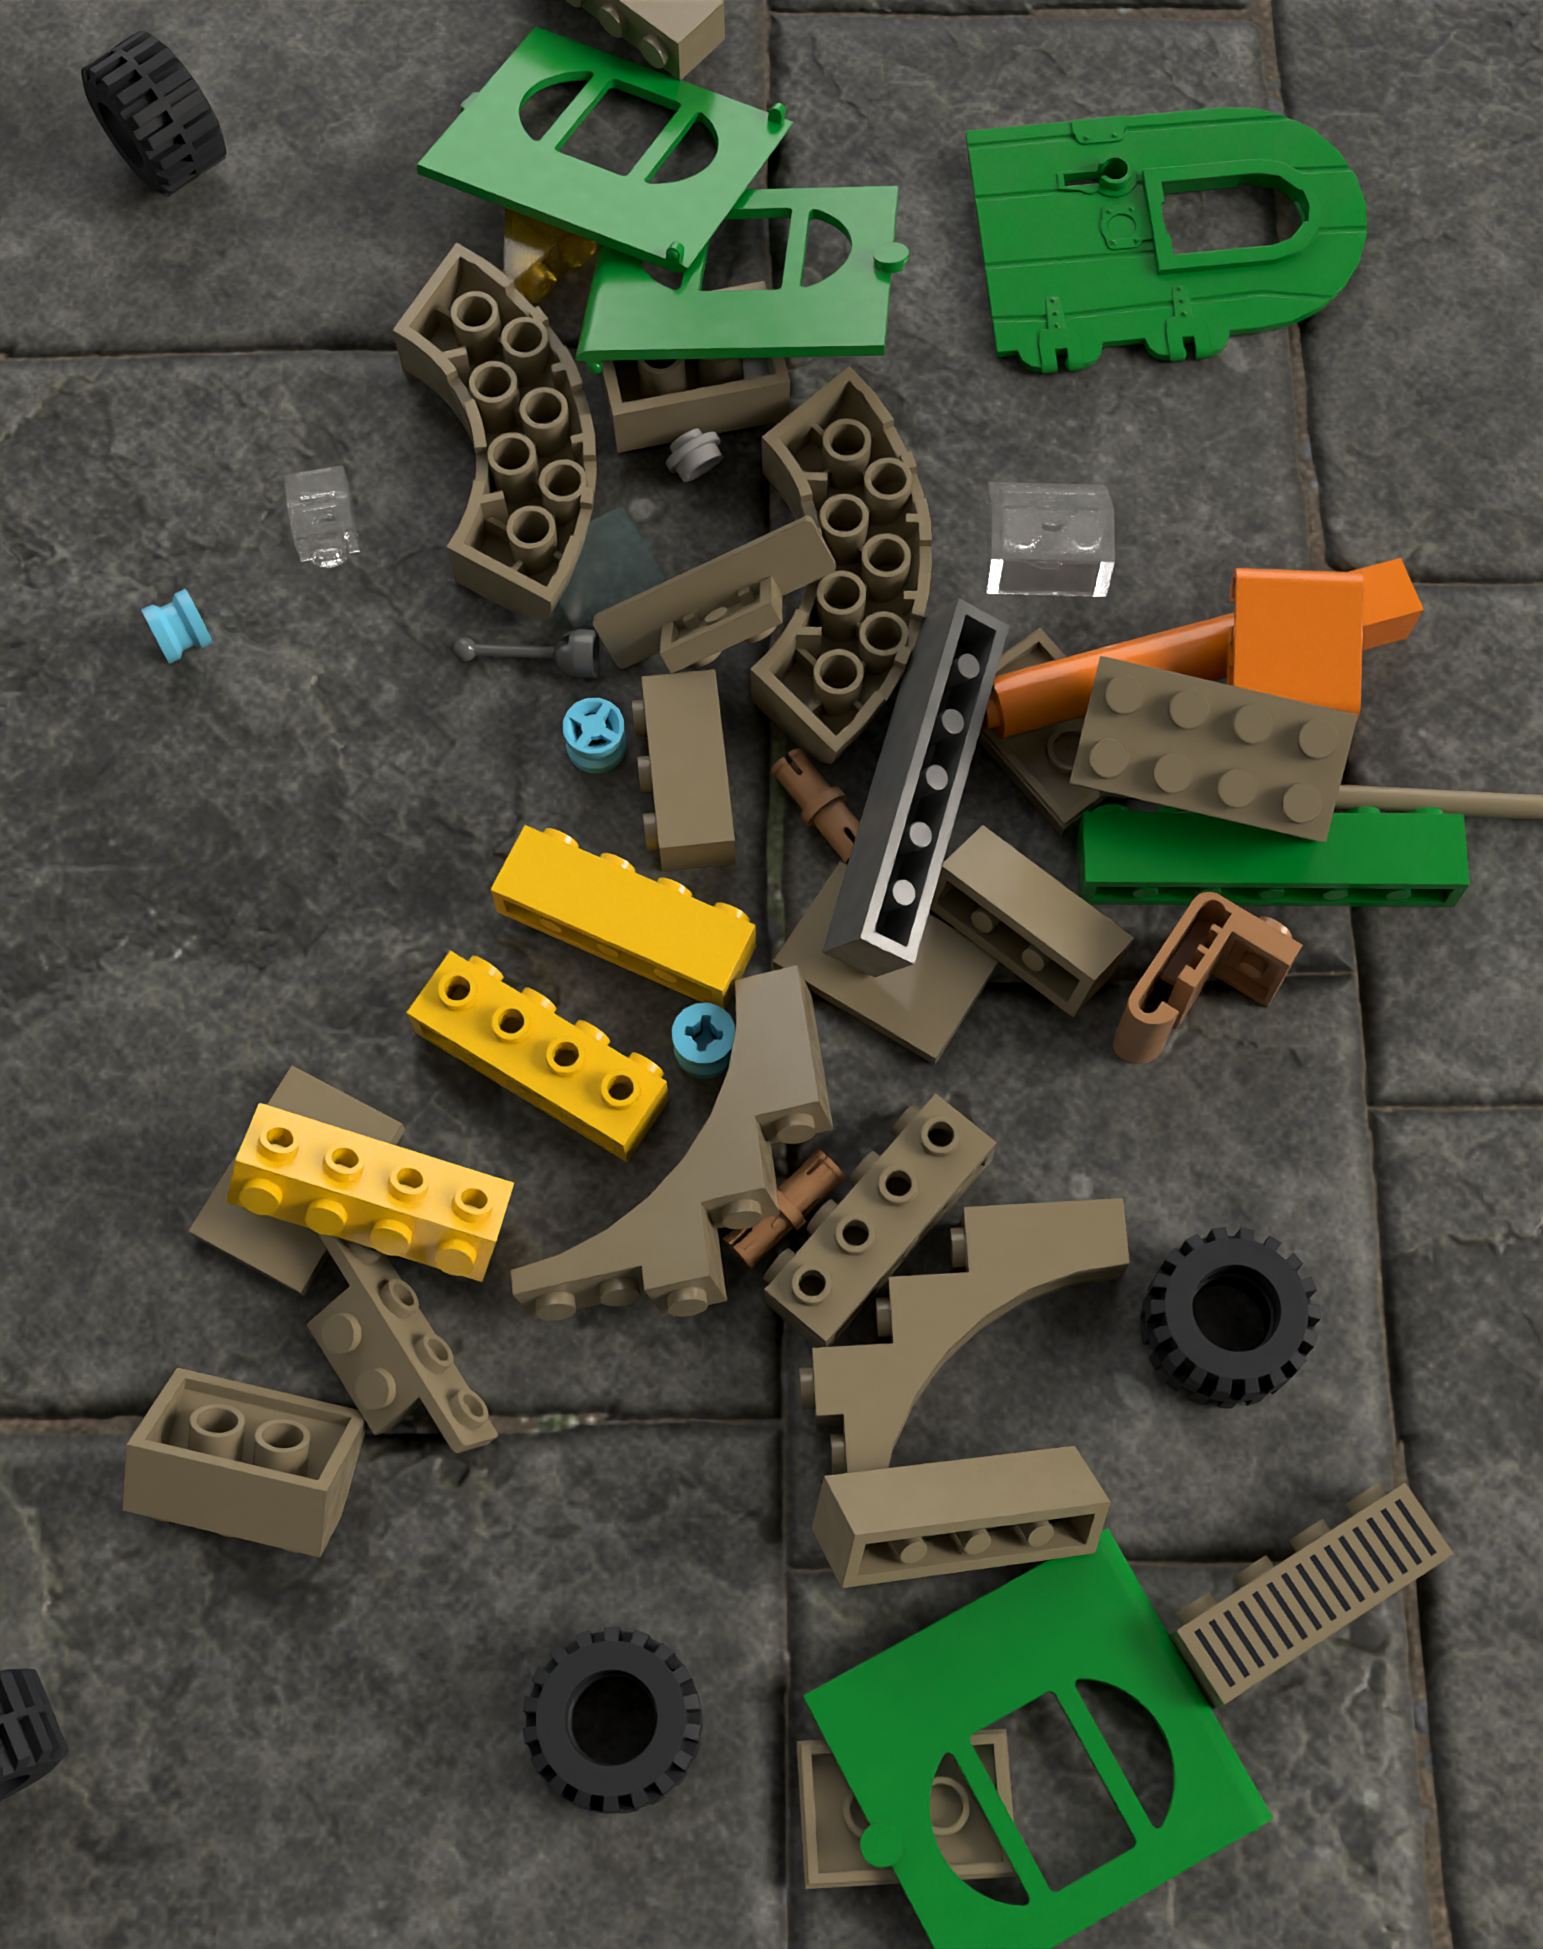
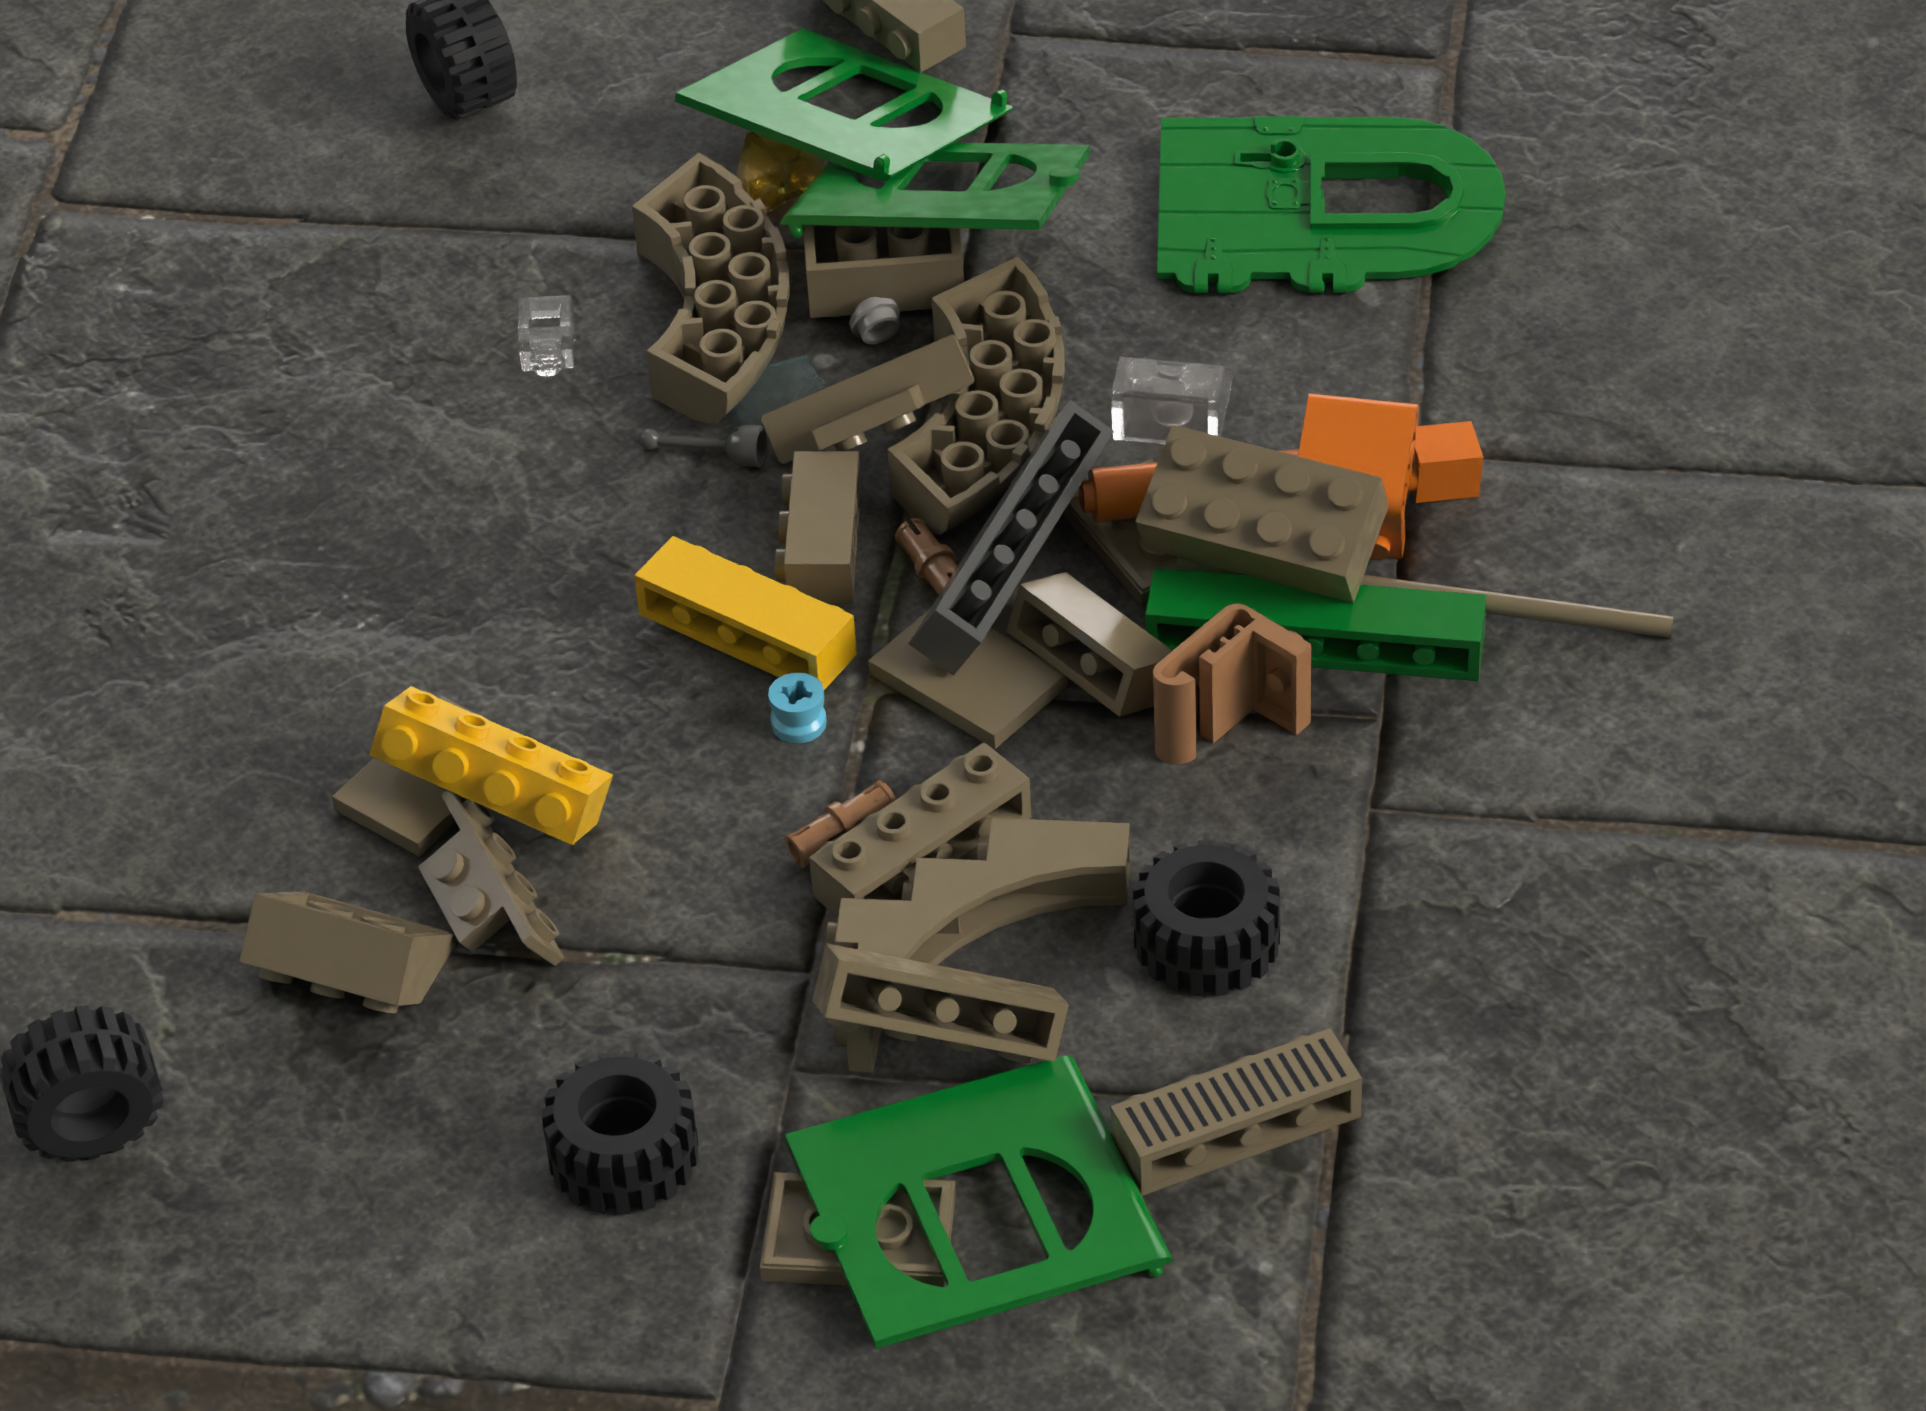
camera: 10 degrees right, 25 degrees down
medium azure wheel [141,589,213,664] -> none
yellow brick [406,951,669,1163] -> none
dark tan arch [510,965,833,1321] -> none
medium azure wheel [563,698,627,774] -> none

